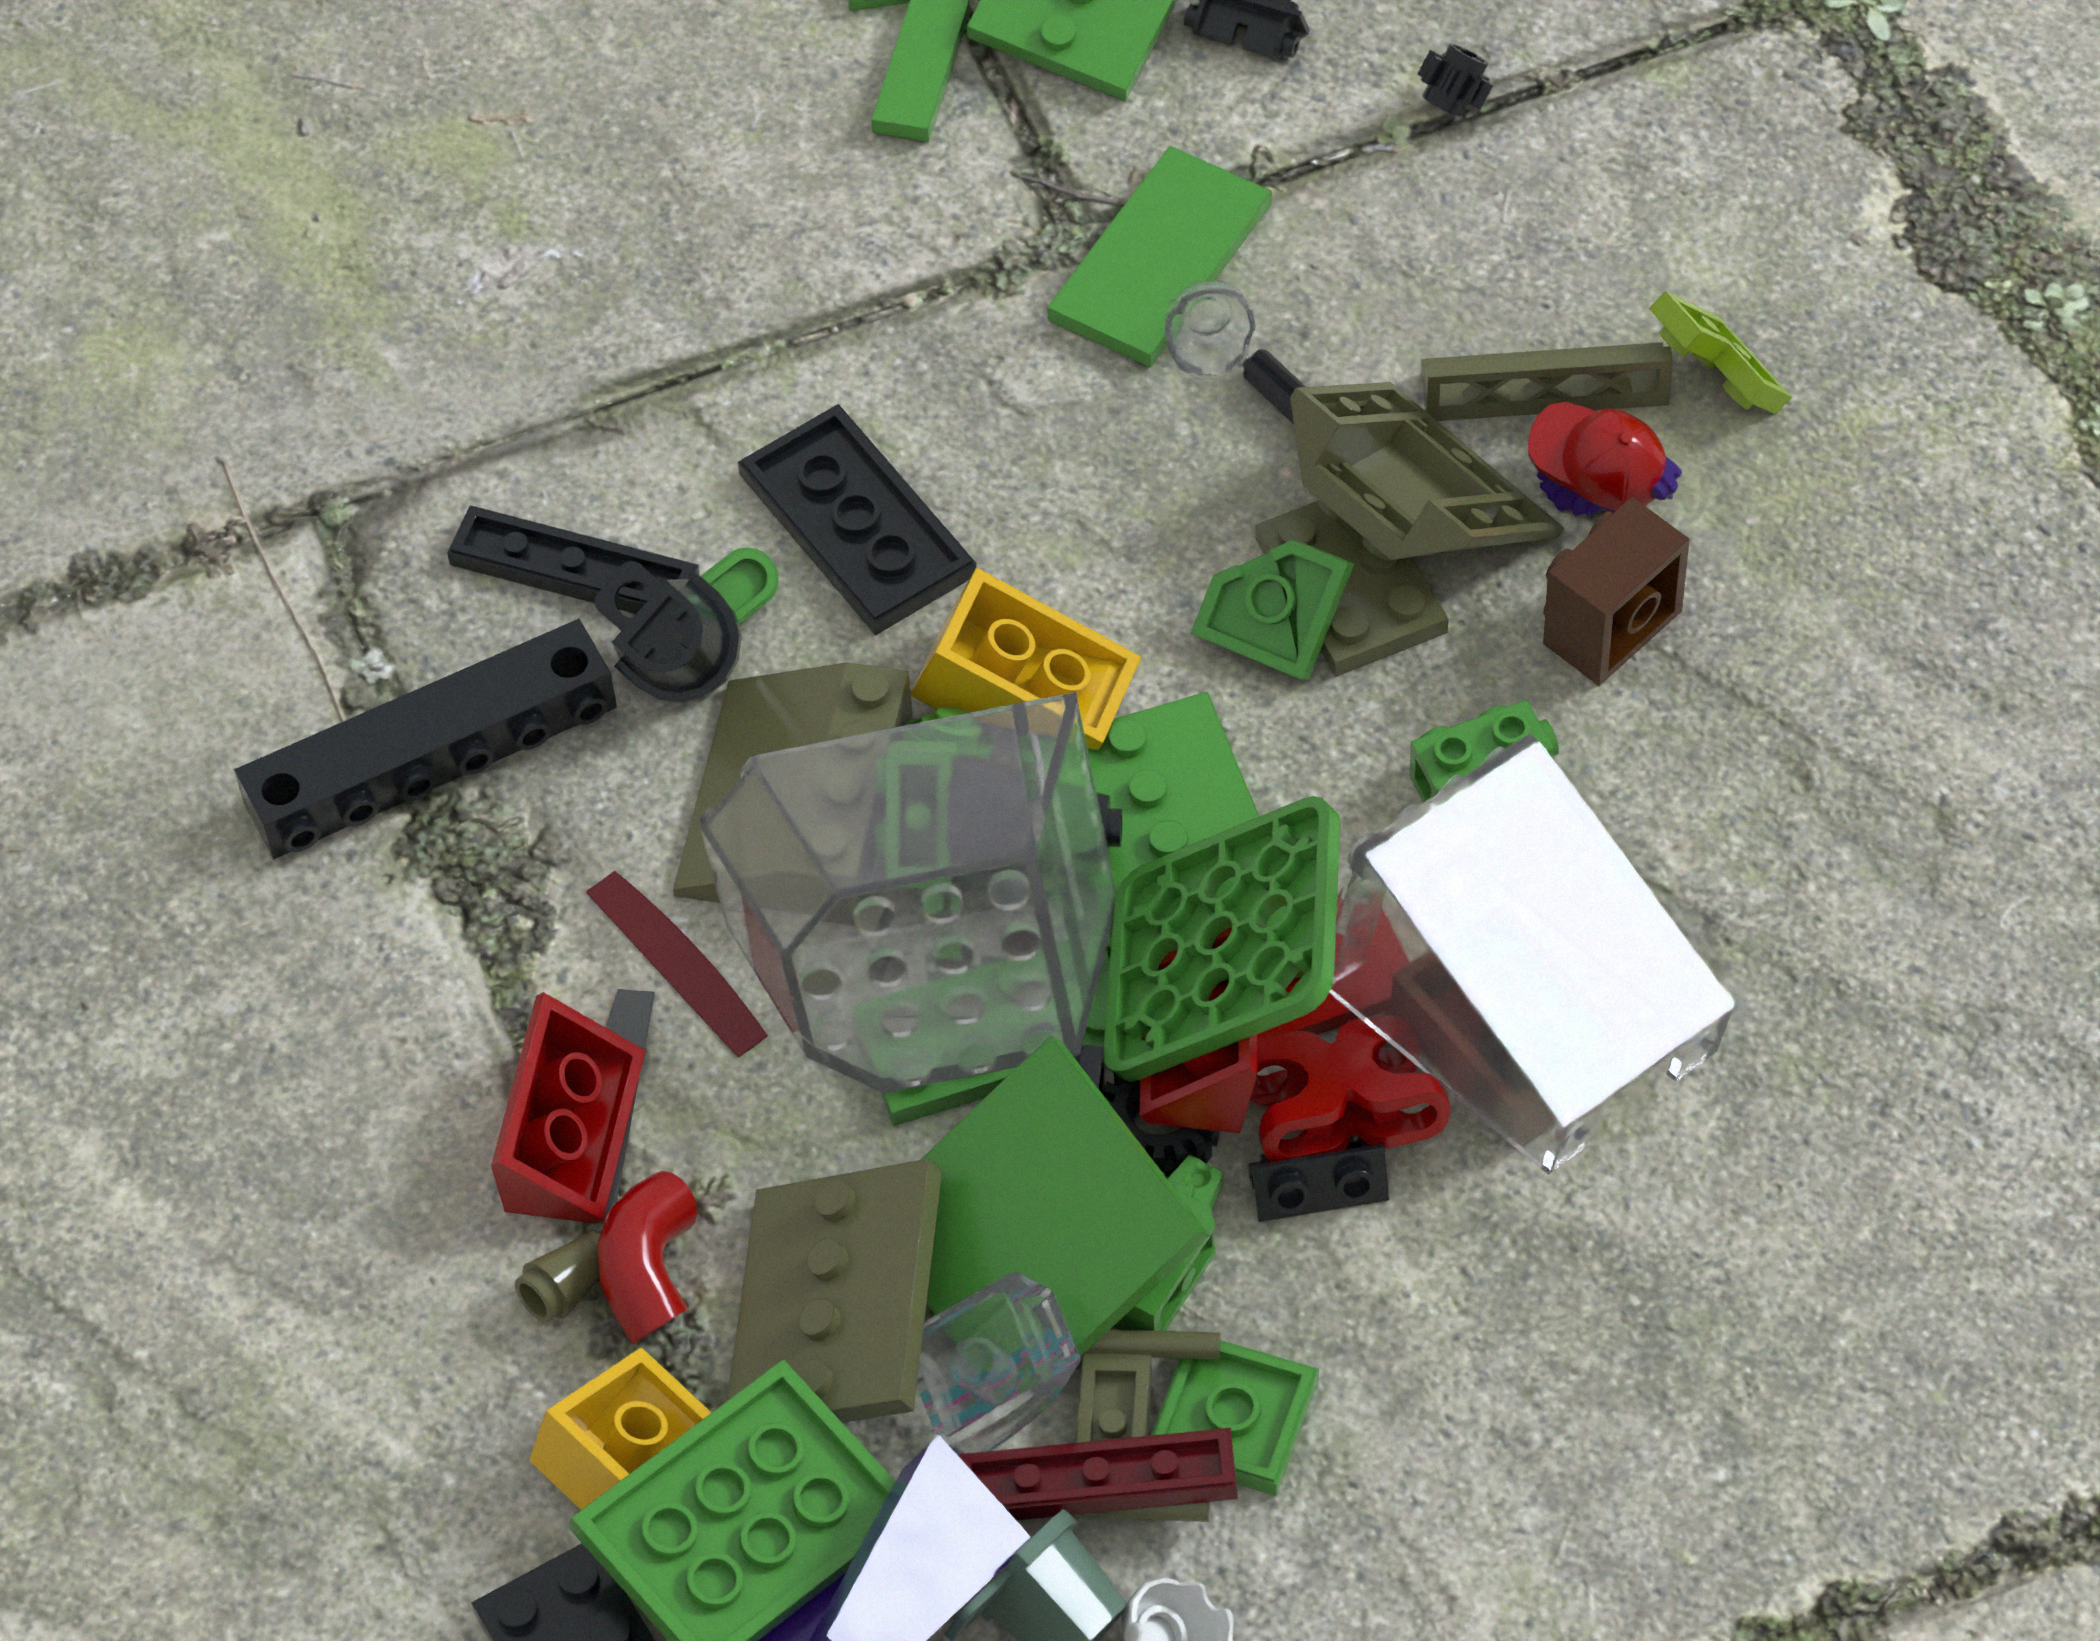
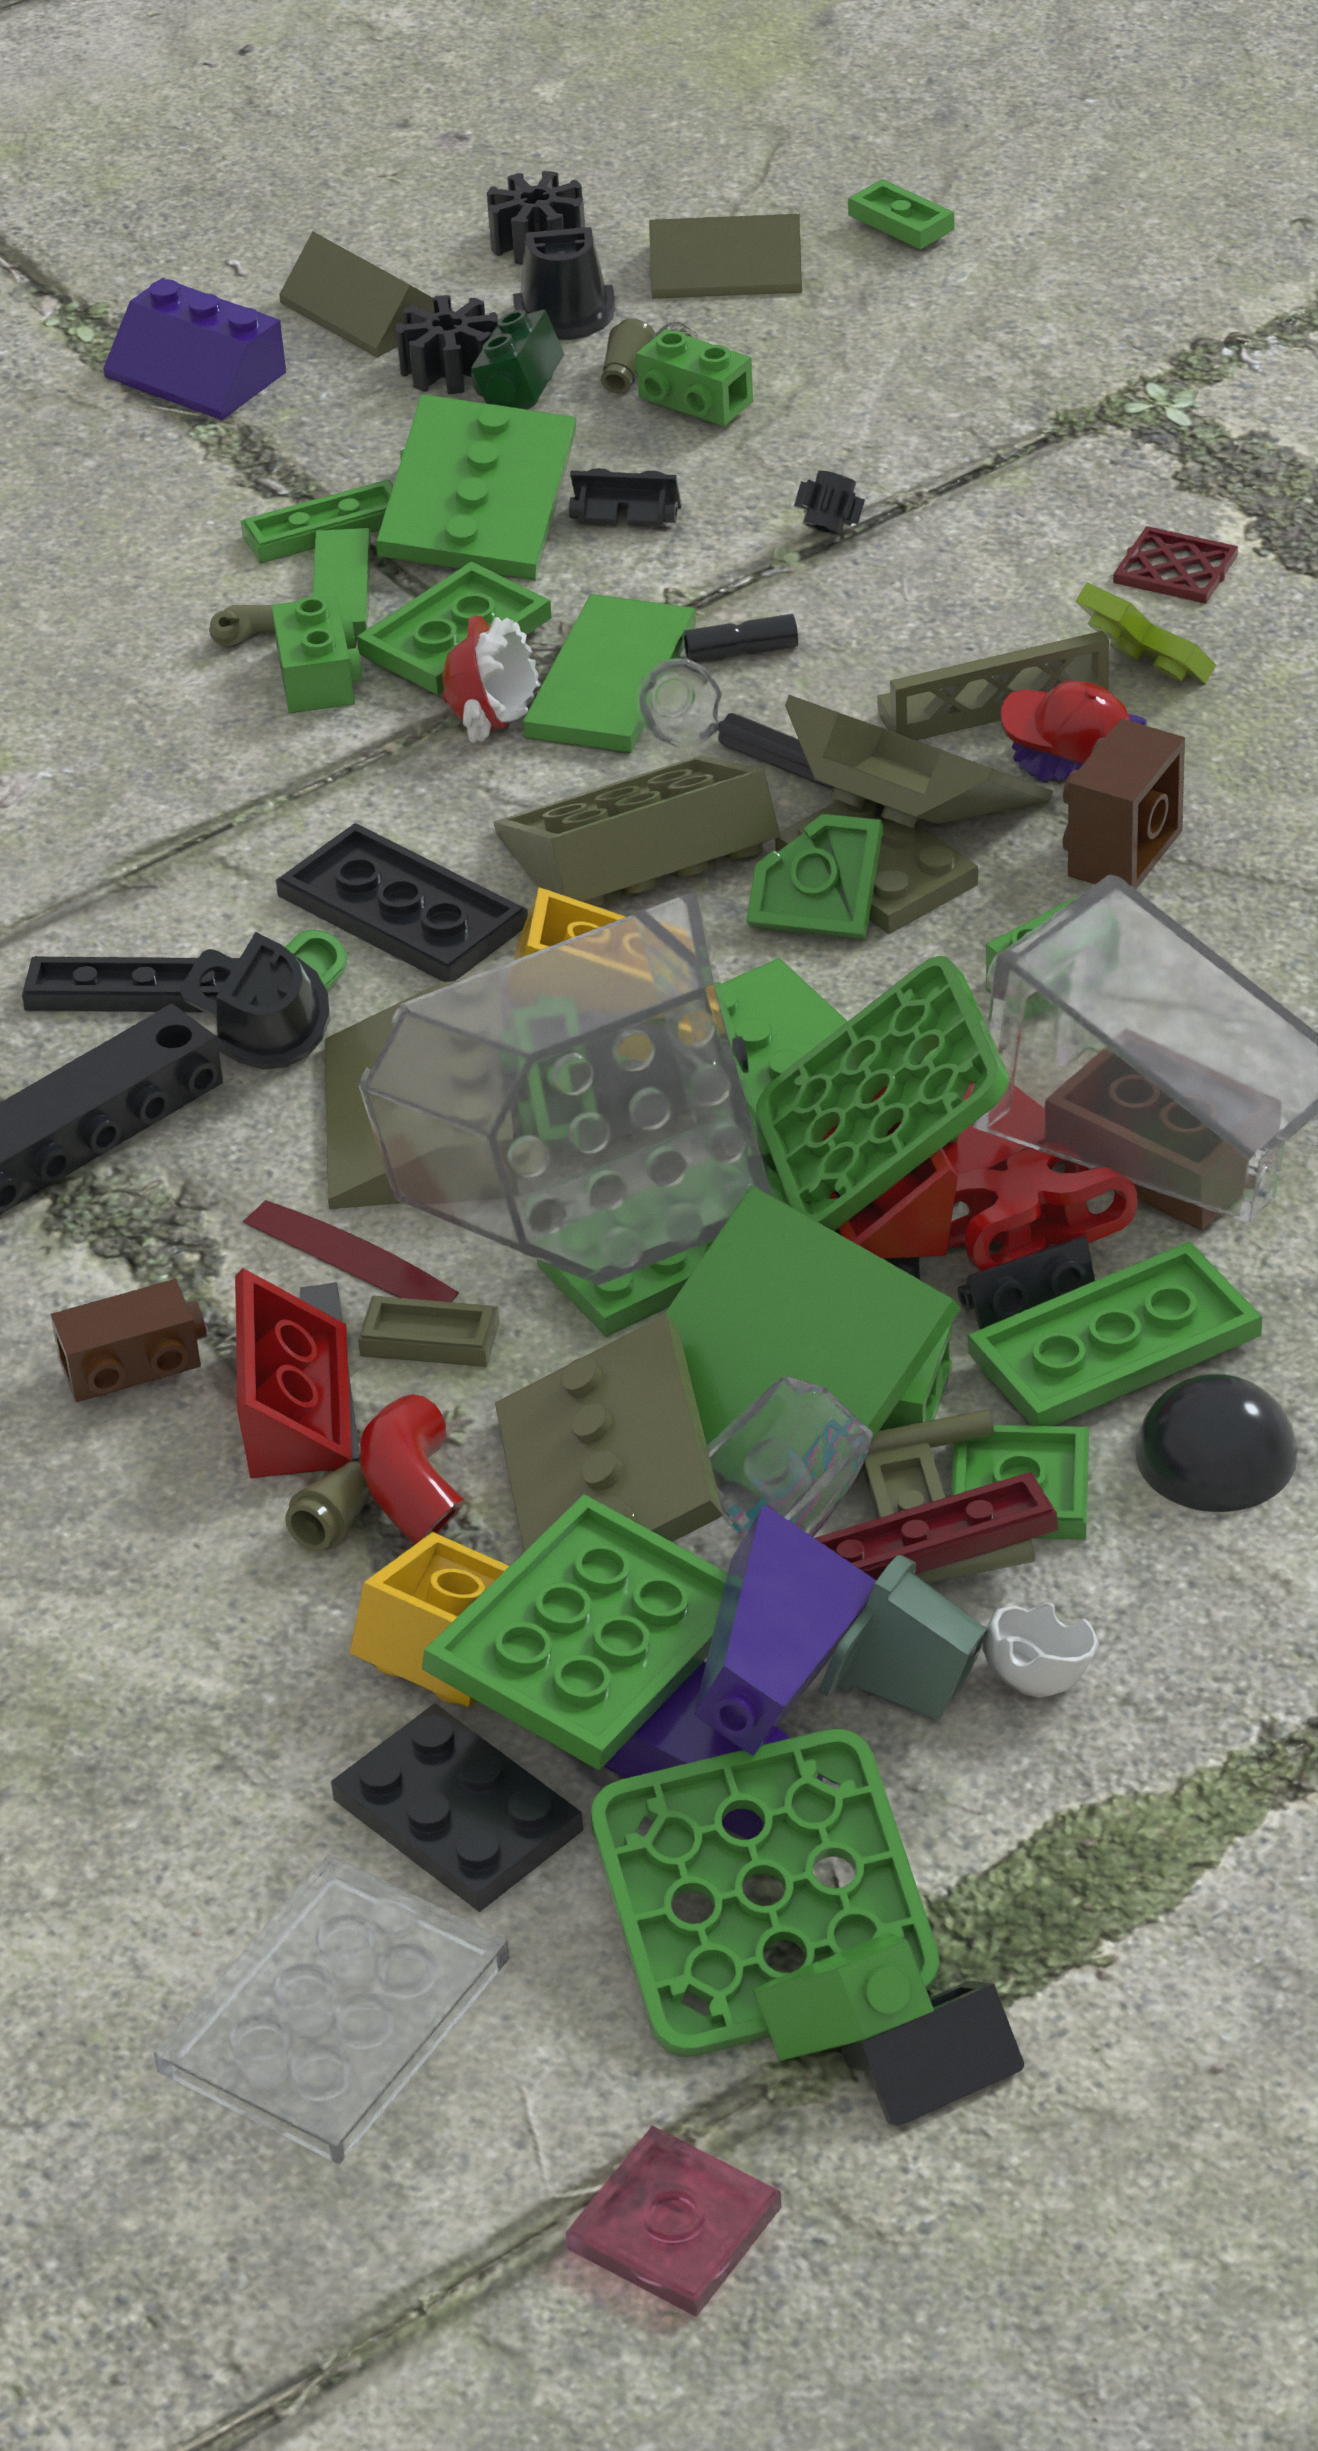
camera: 15 degrees left, 15 degrees down
none -> reddish brown brick [50,1279,207,1402]
none -> olive arm [209,605,275,647]
none -> bright green brick [271,596,363,713]
none -> bright green plate [357,561,552,695]
none -> olive tile [358,1296,500,1367]
none -> white hair [442,616,541,742]
none -> olive slope [493,755,781,907]
none -> black piece [683,613,798,663]
none -> bright green plate [968,1241,1262,1426]
none -> dark red window [1113,526,1238,604]
none -> black piece [1136,1374,1297,1512]

